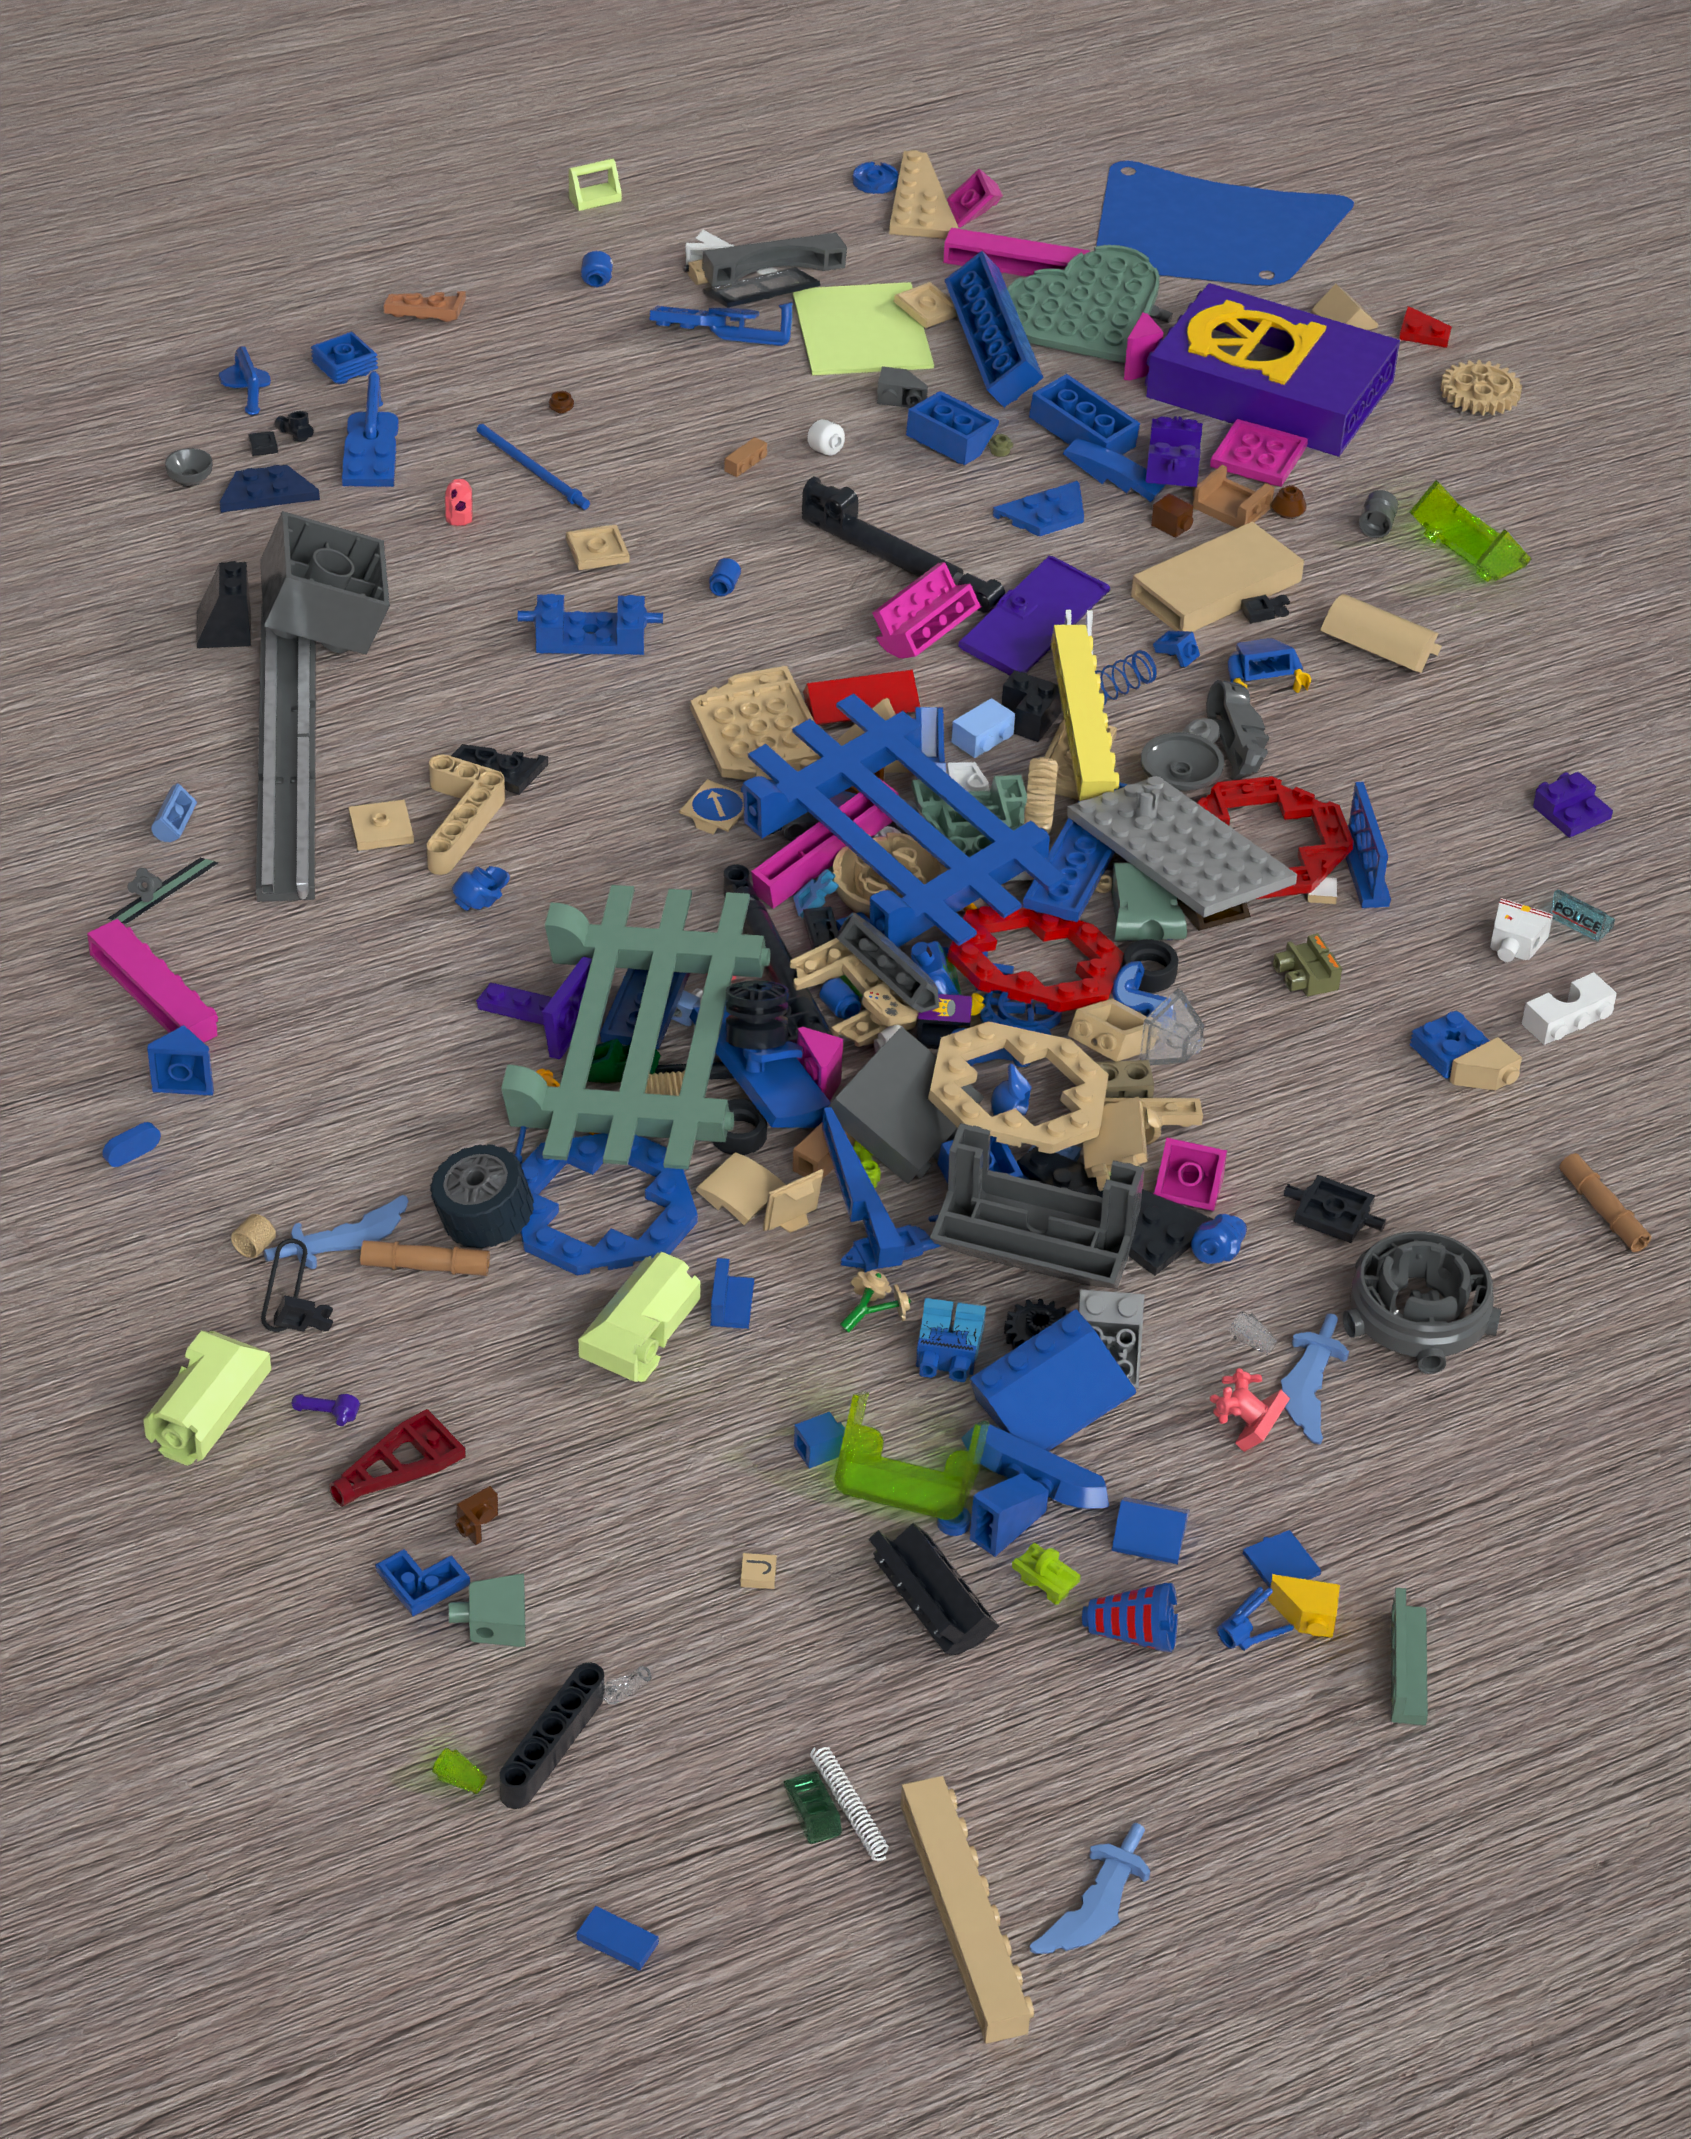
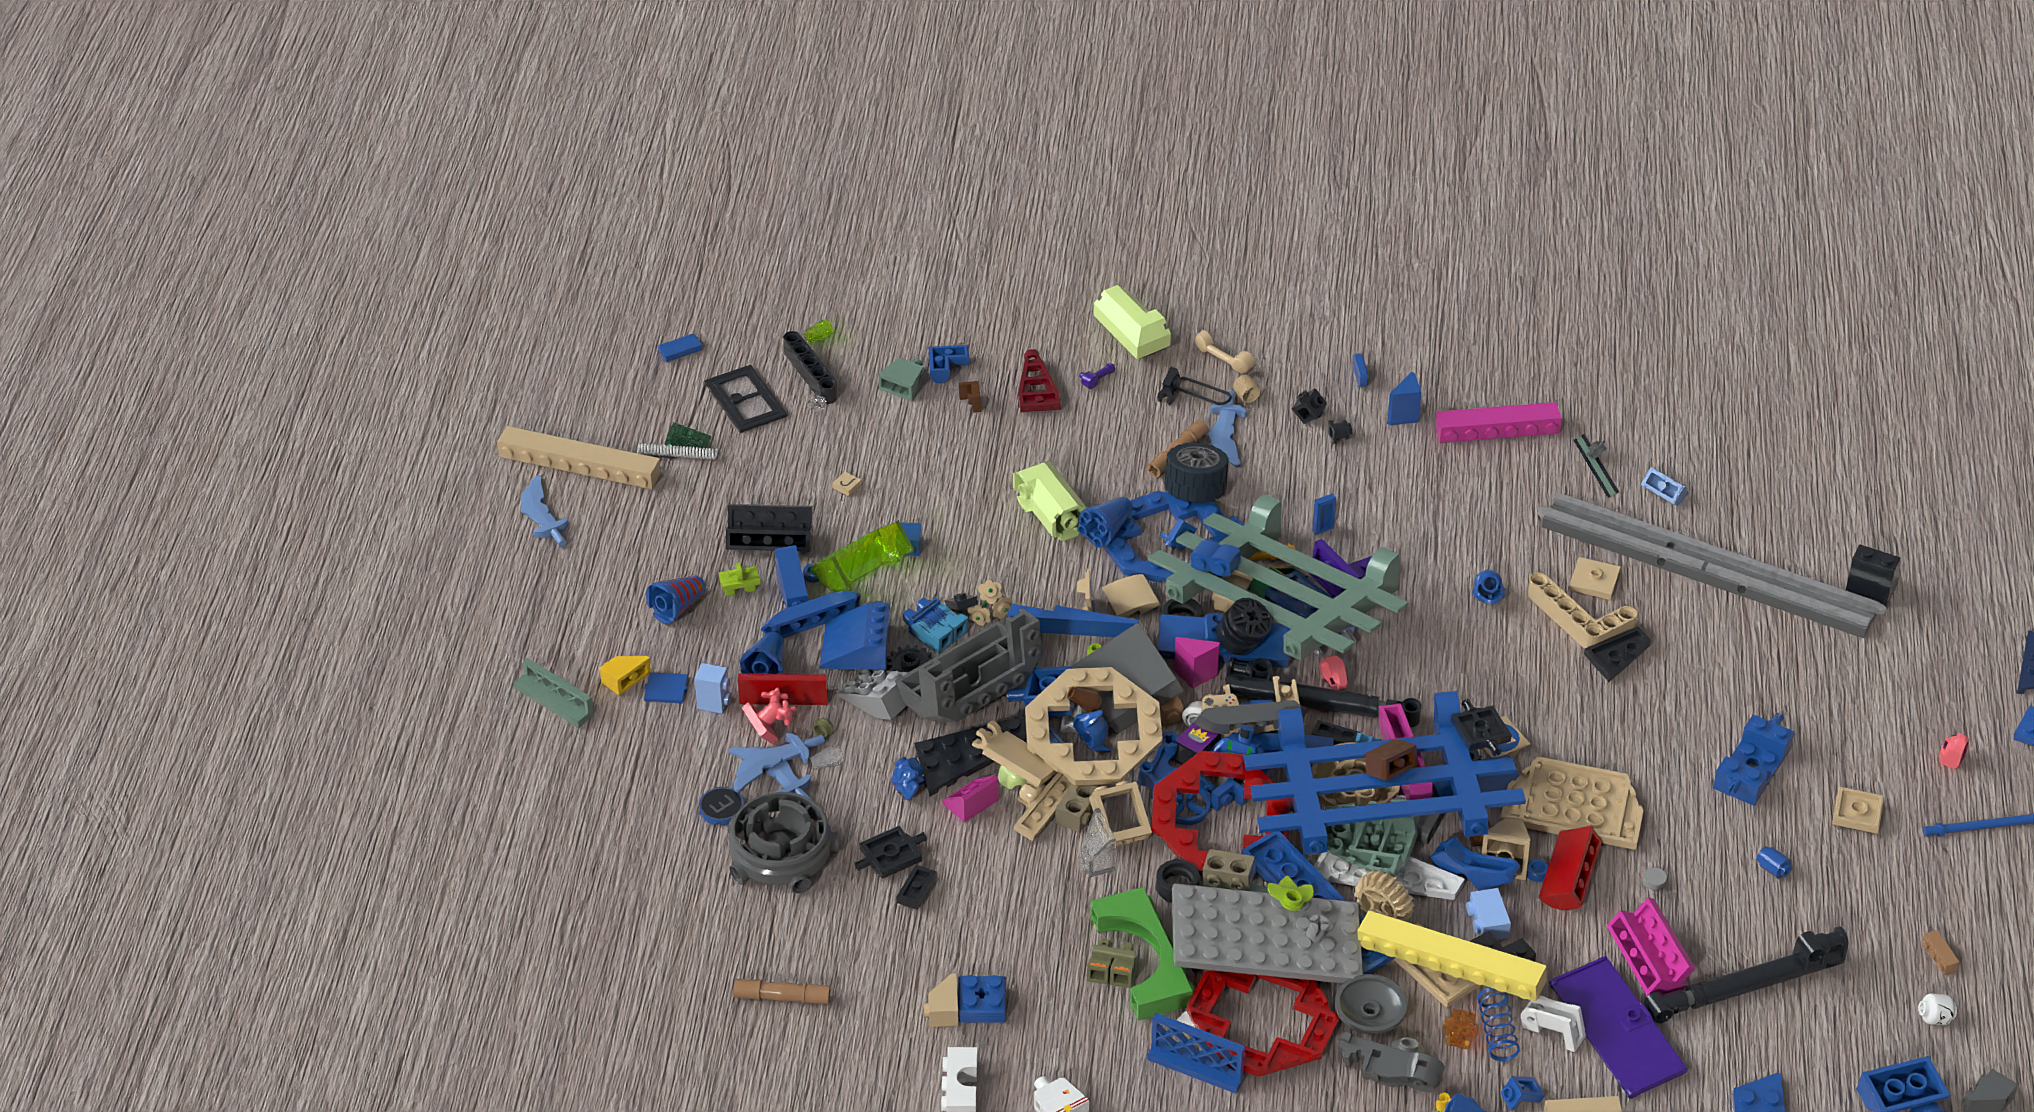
camera: 125 degrees right, 0 degrees up
dark grey brick [260,511,390,655] -> none
blue panel [711,1258,754,1329] -> none
animal [1112,961,1177,1029] -> none
blue slope [1112,1497,1190,1564] -> none
blue plant [1217,1587,1294,1651] -> none
none -> light blue brick [694,663,732,714]
none -> black tile [699,787,744,825]
none -> black door [704,365,788,433]
none -> medium blue sword [734,733,825,792]
none -> red brick [738,673,829,705]
none -> blue cone [740,632,785,674]
none -> olive plate [812,718,833,738]
none -> black plate [896,864,937,910]
none -> black plate [945,592,978,610]
none -> reddish brown cone [1067,686,1102,713]
none -> blue cone [1077,497,1133,548]
none -> bright green arch [1090,887,1195,1020]
none -> blue bracket [1160,518,1197,550]
none -> blue brick [1190,540,1241,577]
none -> tan piece [1195,330,1256,374]
none -> dark tan brick [1203,849,1256,891]
none -> lime plate [1268,876,1314,911]
none -> black brick [1292,388,1327,424]
none -> blue tile [1312,493,1336,535]
none -> black brick [1328,419,1352,444]
none -> reddish brown brick [1365,738,1417,781]
none -> clear orange brick [1443,1008,1479,1050]
none -> black plate [1451,699,1512,756]
none -> light grey tile [1643,867,1667,890]

